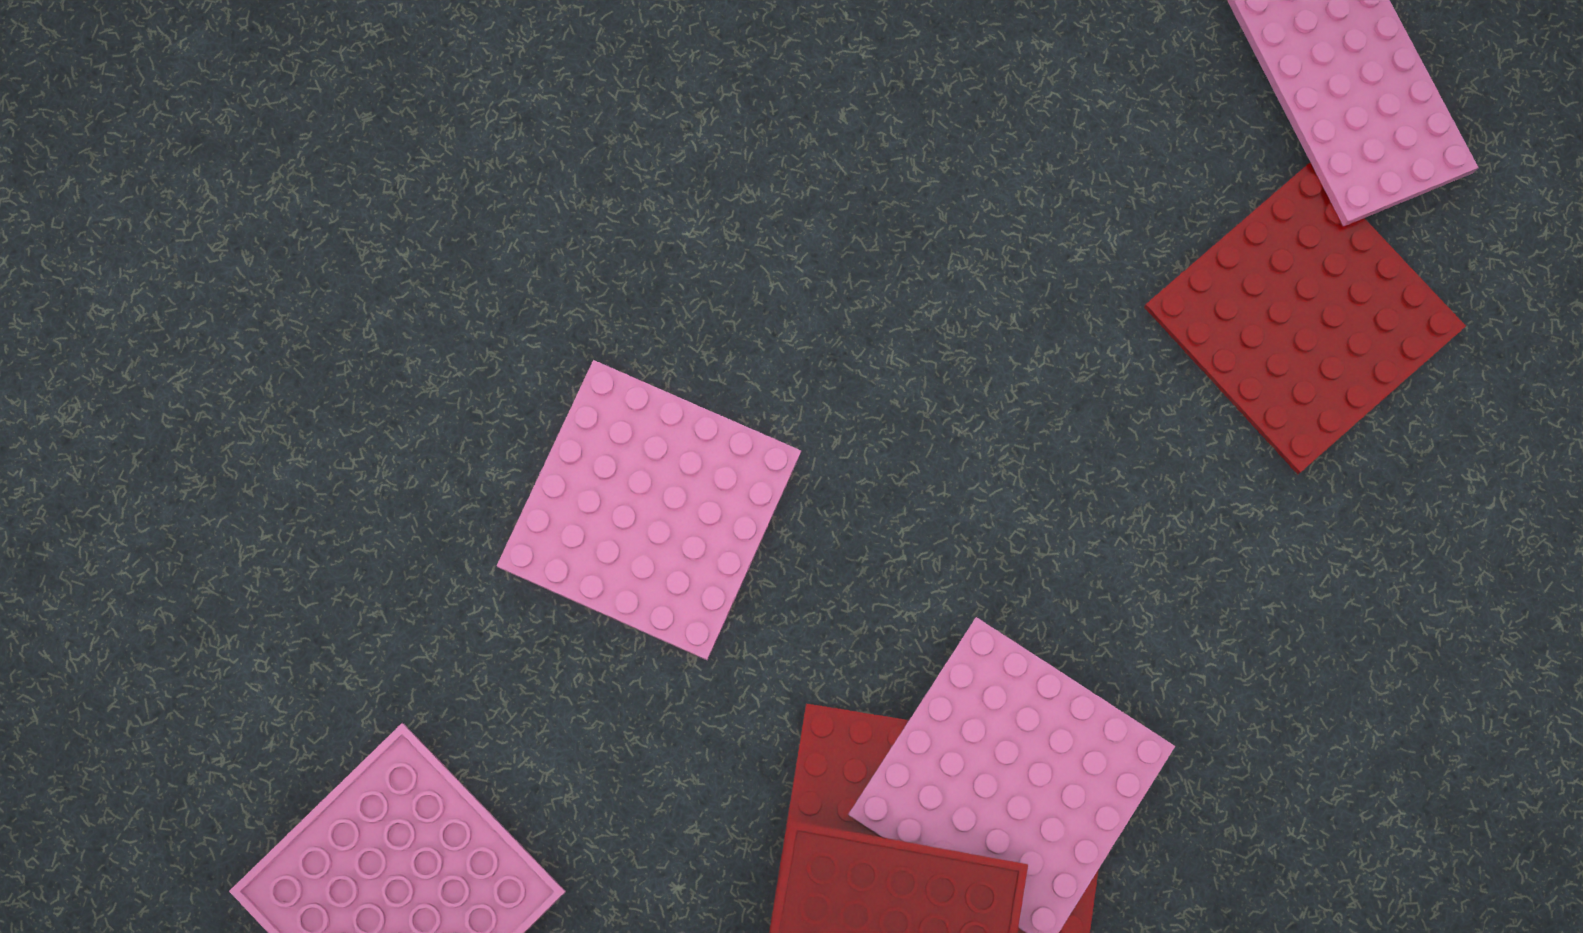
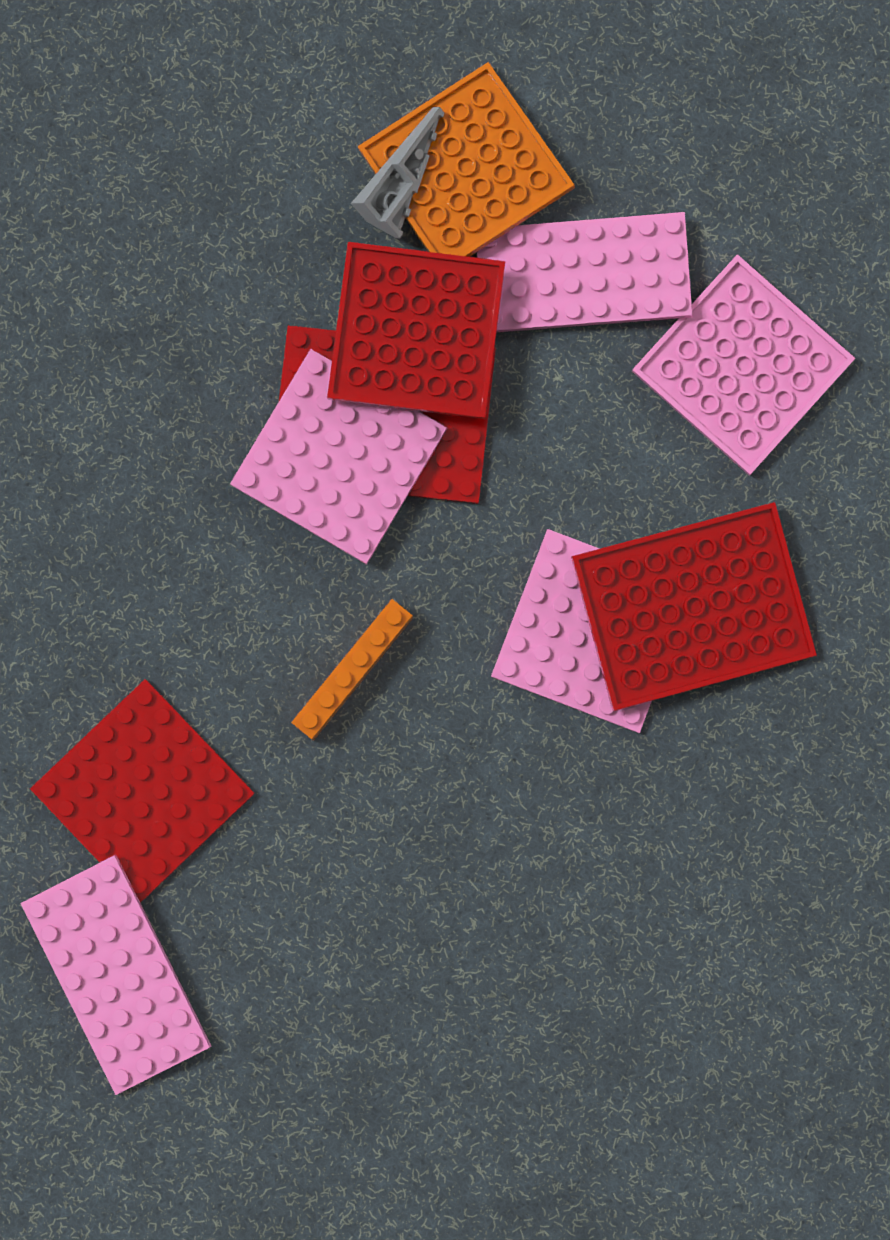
camera: 175 degrees left, 5 degrees up
none -> orange brick [291,599,413,741]
none -> red plate [571,502,817,711]

